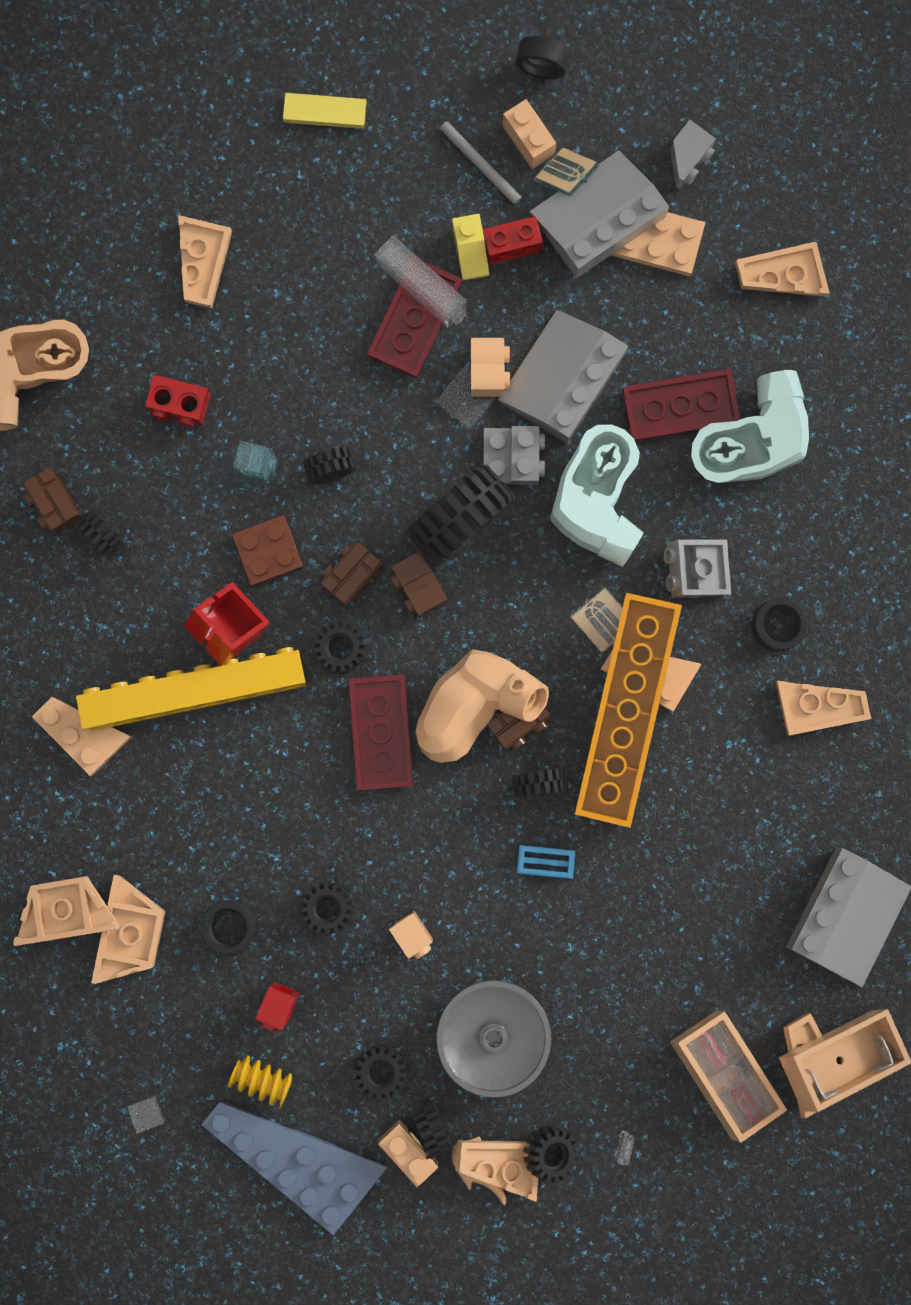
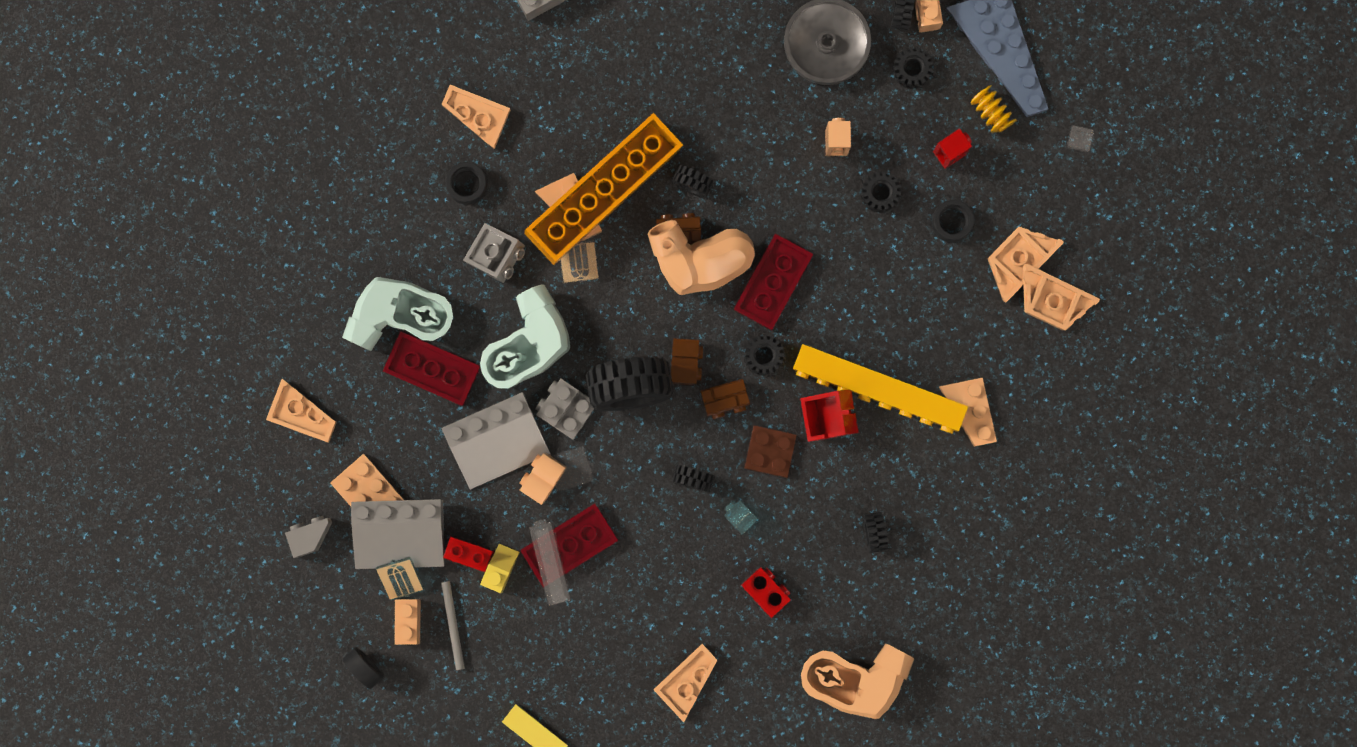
camera: 145 degrees left, 0 degrees up
reddish brown brick [22,467,82,535] -> none
dark azure tile [517,845,575,879] -> none

